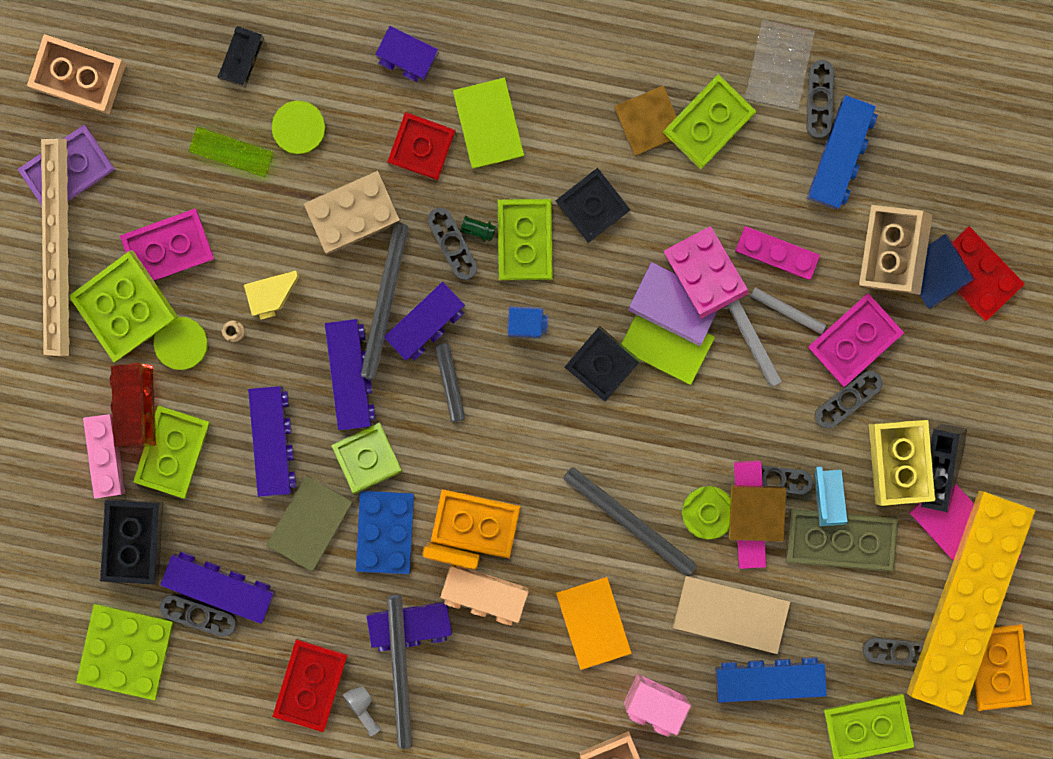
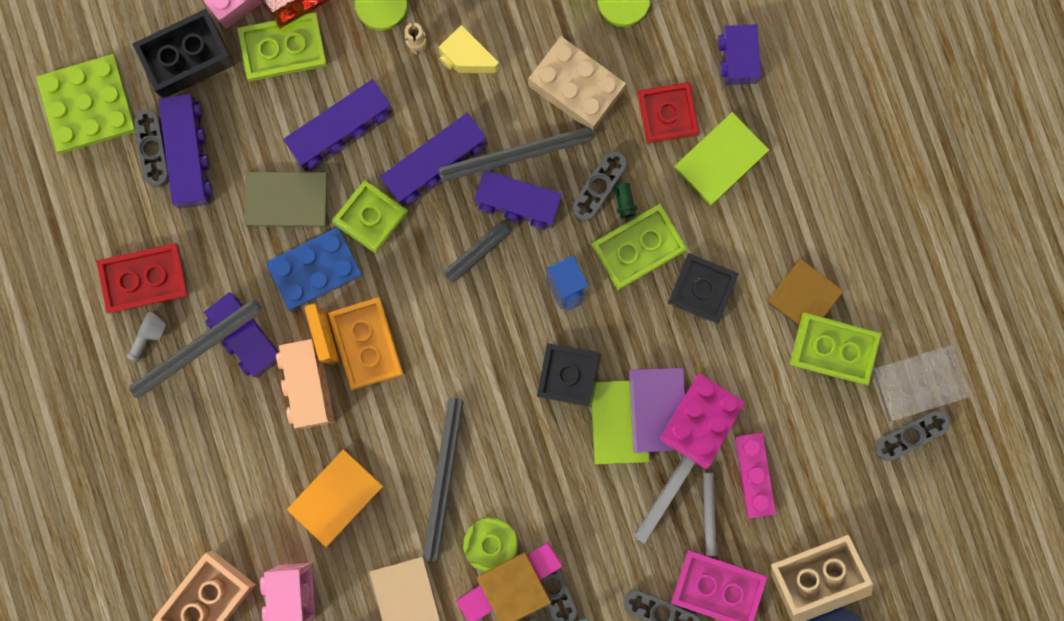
camera: 60 degrees right, 5 degrees down
blue brick [806,95,878,210] -> none

